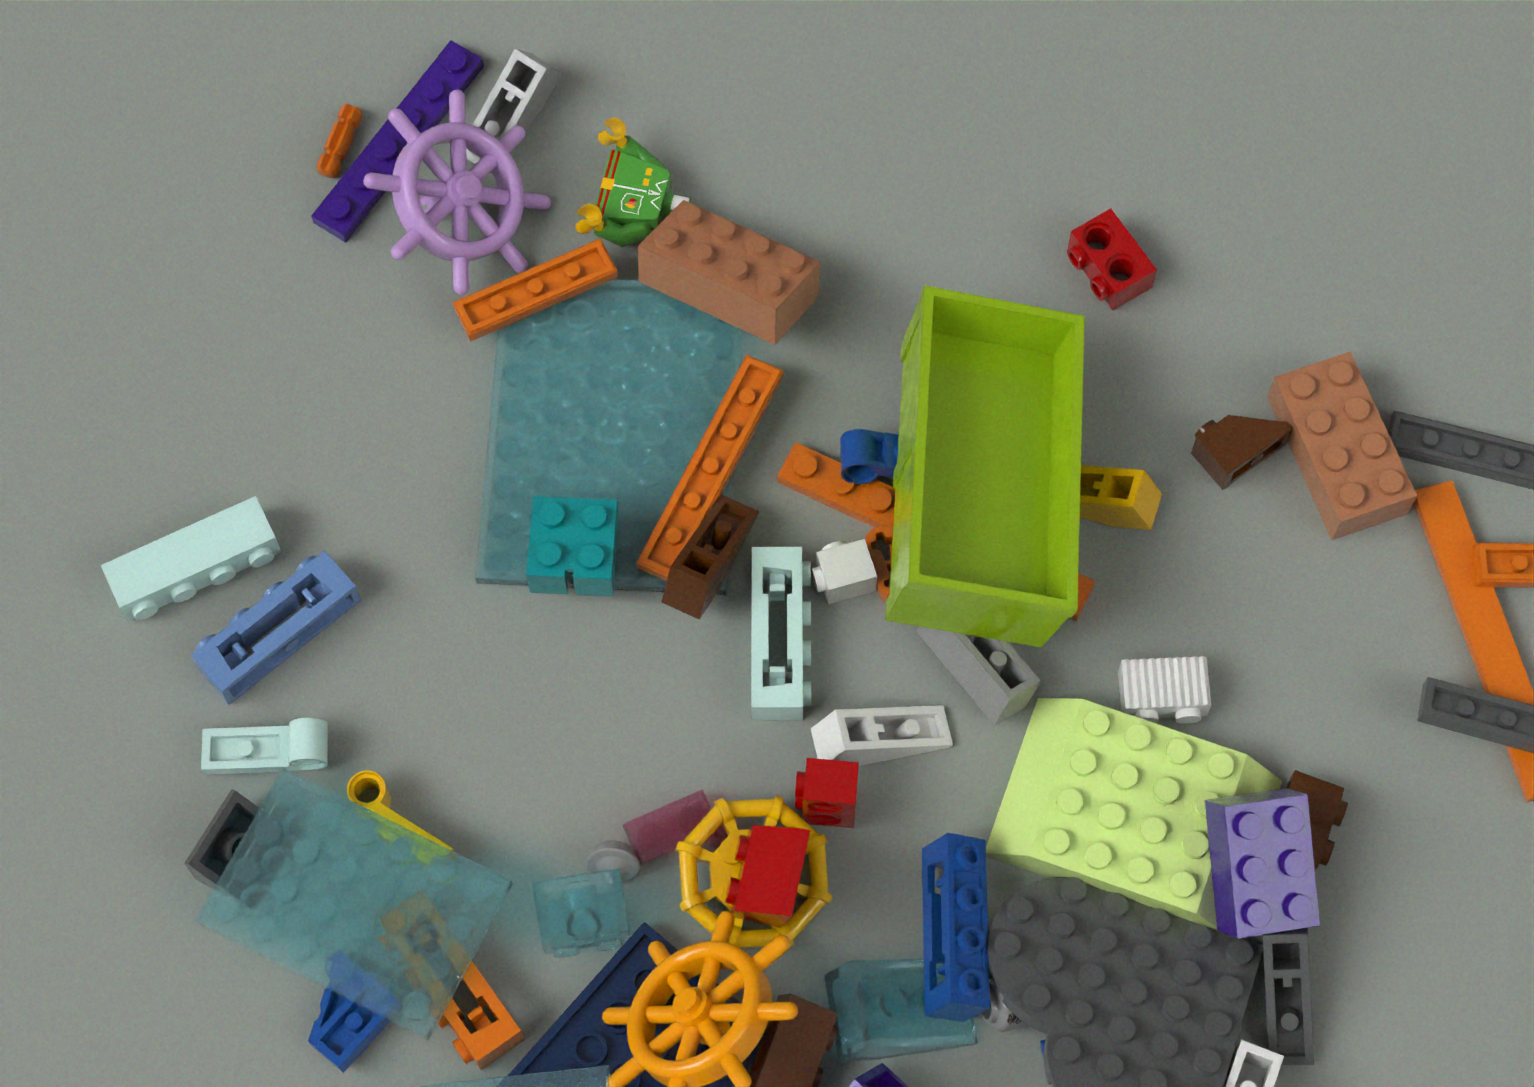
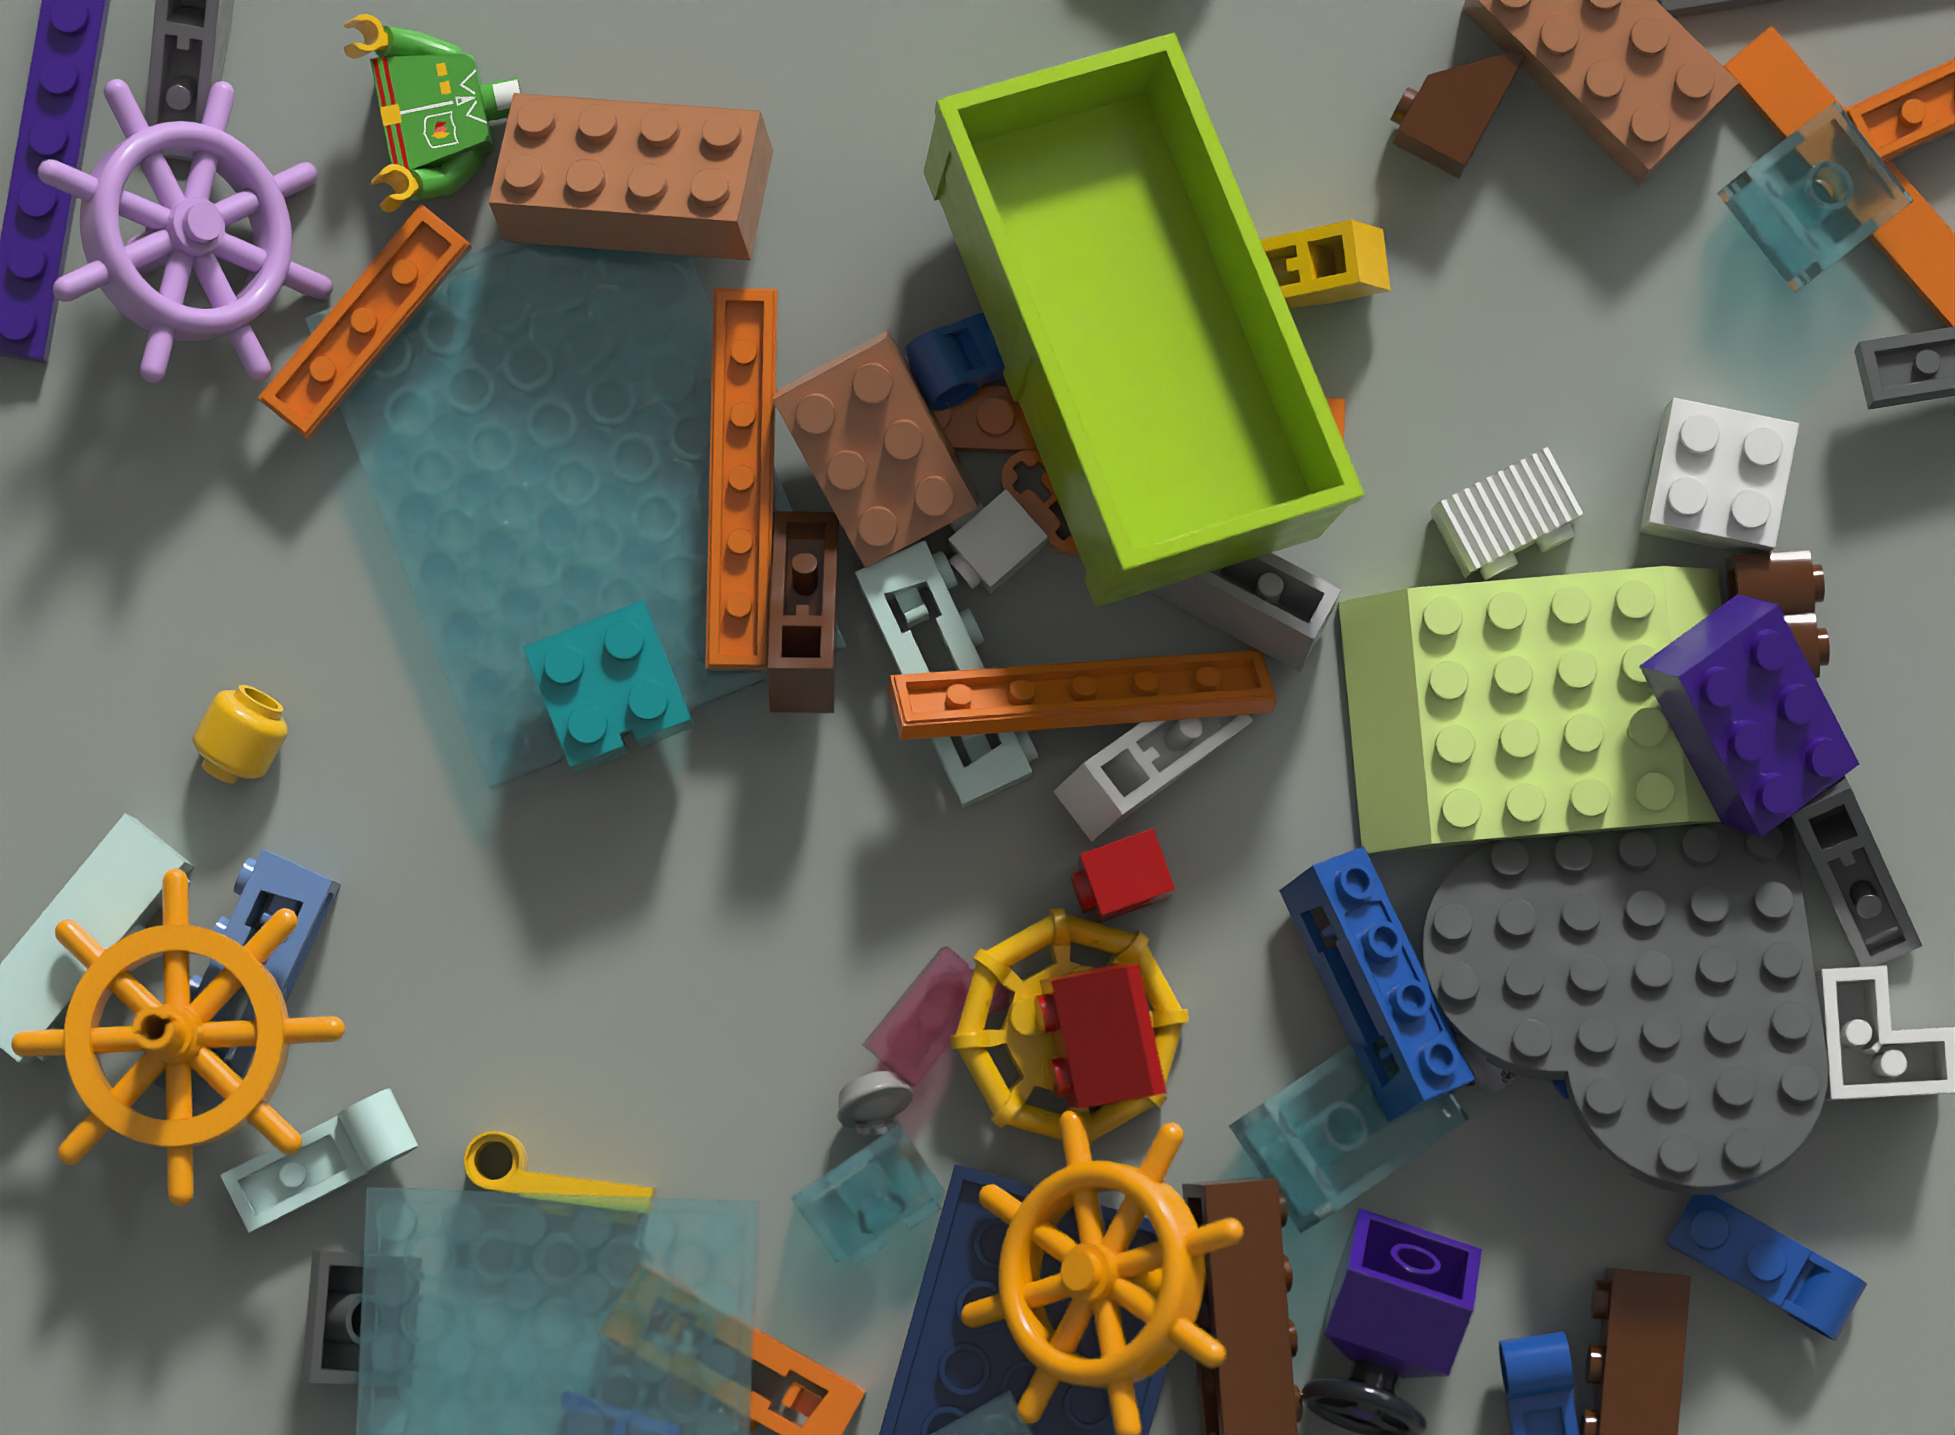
camera: 25 degrees left, 15 degrees up
none -> light orange piece [11,868,345,1207]
none -> yellow head [192,685,288,784]
none -> nougat brick [772,330,979,568]
none -> orange tile [887,649,1276,740]
none -> white brick [1639,397,1799,554]
none -> clear light blue slope [1717,101,1914,293]

